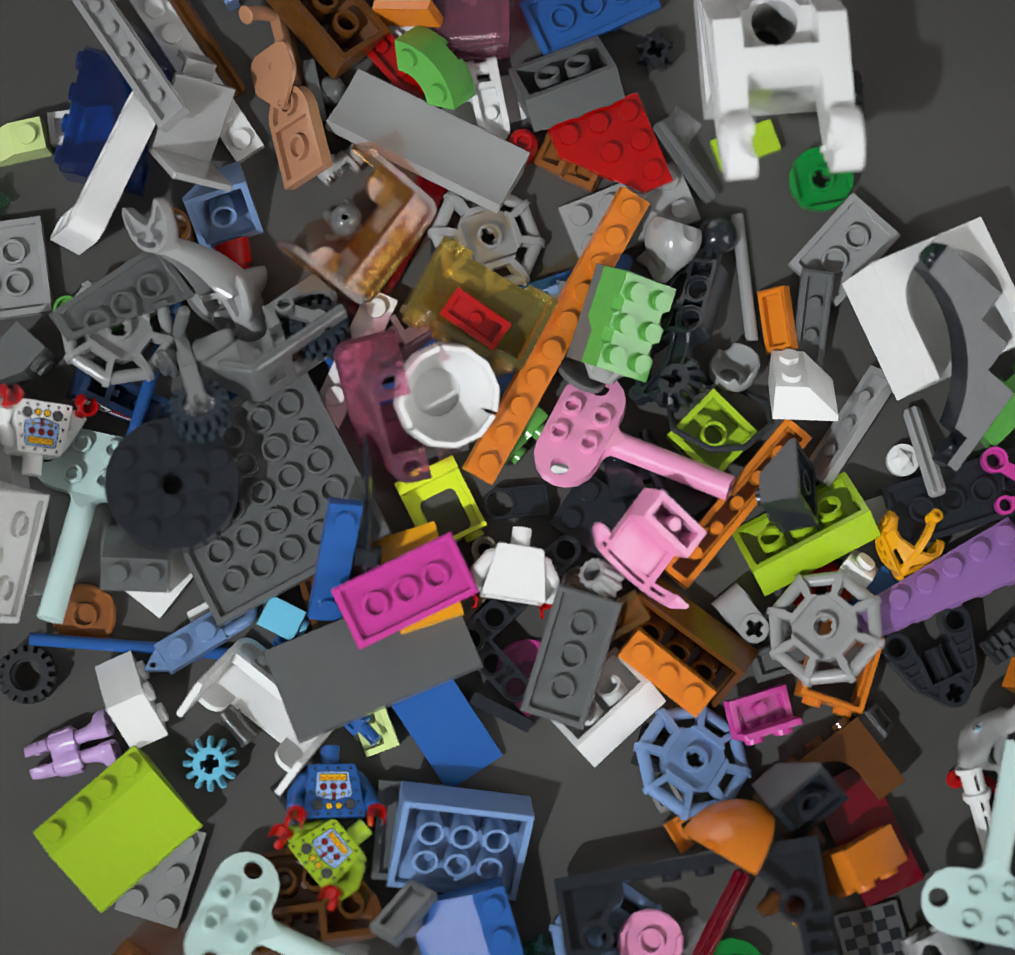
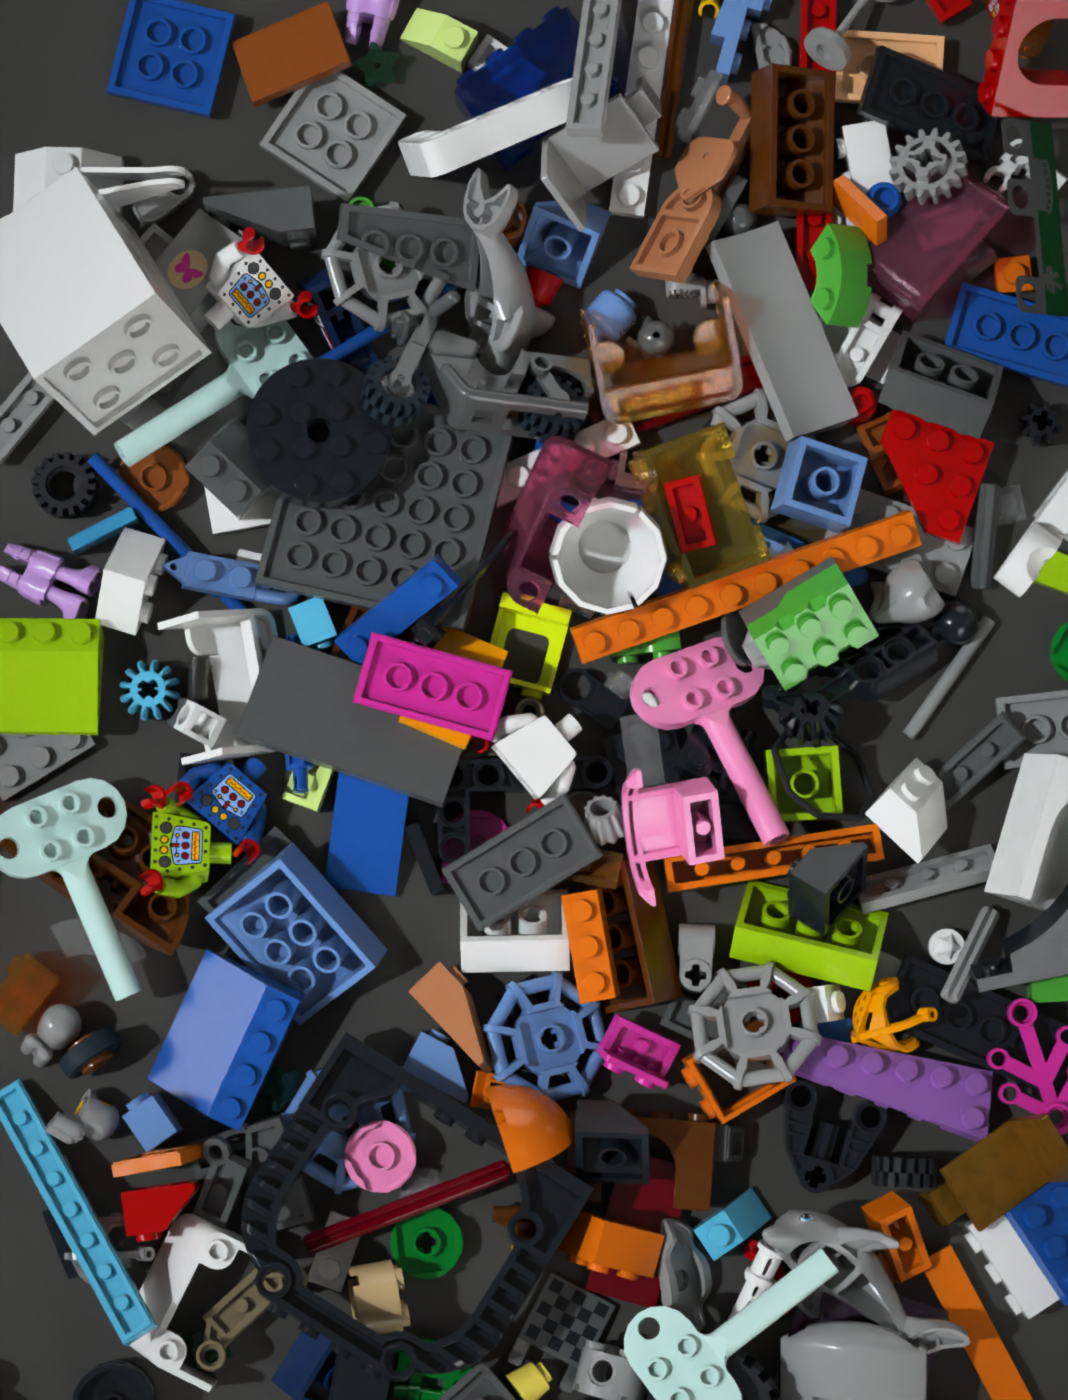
camera: 45 degrees right, 0 degrees up
dark grey tile [370,878,438,947] -> none
light grey hair [708,343,760,392] -> none
orange tile [757,285,799,355] -> none
none -> dark azure tile [67,507,141,556]
none -> white leg [166,698,227,748]
none -> medium blue slope [402,1028,469,1104]
none -> nougat slope [408,961,493,1074]
none -> medium blue head [584,289,637,342]
none -> clear plate [604,668,634,701]
none -> clear plate [620,714,665,788]
none -> light grey piece [657,1218,712,1332]
none -> clear plate [675,69,724,145]
none -> medium azure slope [692,1187,772,1261]
none -> medium blue brick [770,436,868,532]

